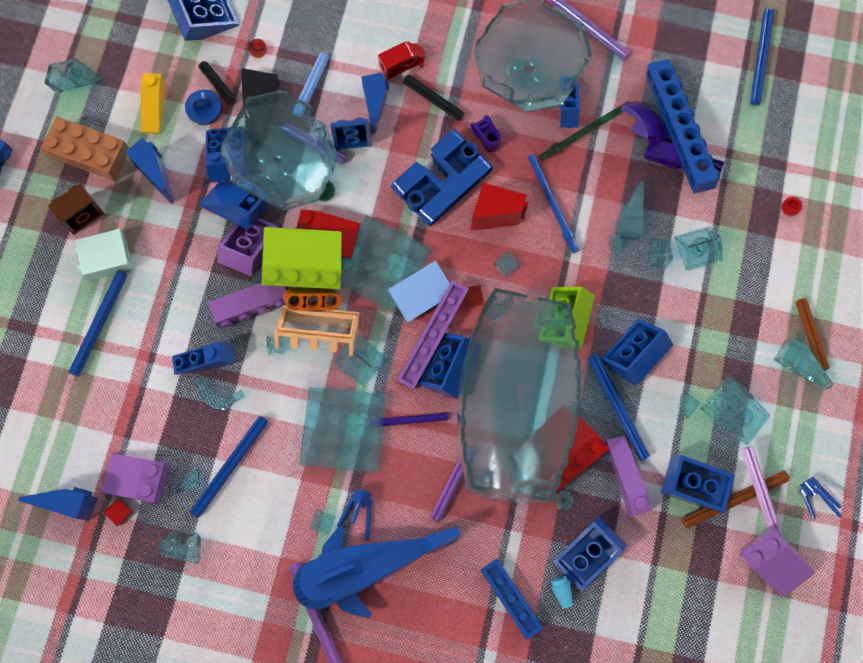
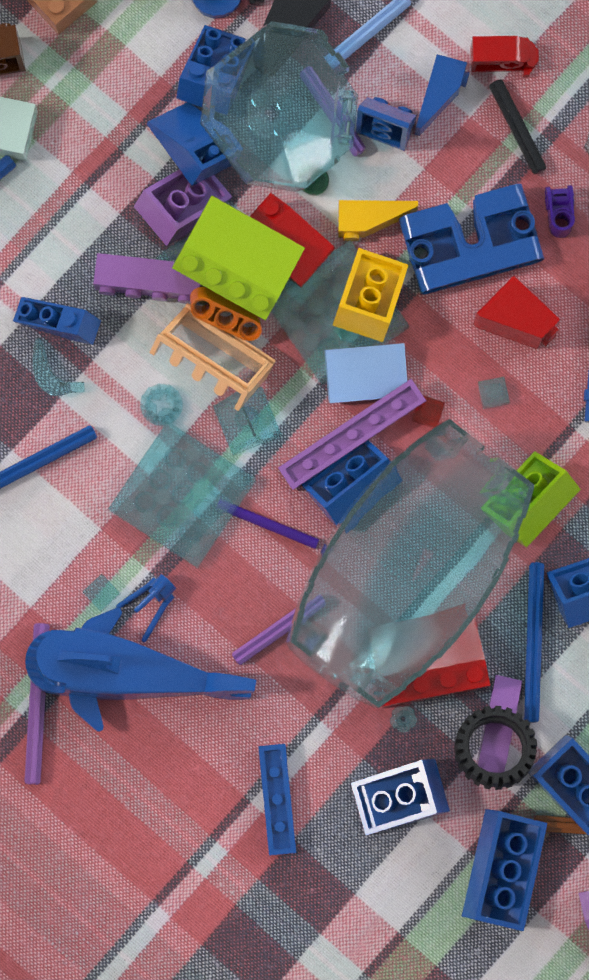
camera: 30 degrees right, 5 degrees up
blue slope [125,137,174,204] -> none
clear light blue wheel [266,336,285,355] -> none
medium azure cone [551,576,574,609] -> none
none -> clear light blue gear [140,383,183,426]
none -> yellow slope [333,248,408,342]
none -> yellow slope [338,200,418,241]
none -> black tyre [454,706,537,790]
none -> blue slope [462,809,548,931]

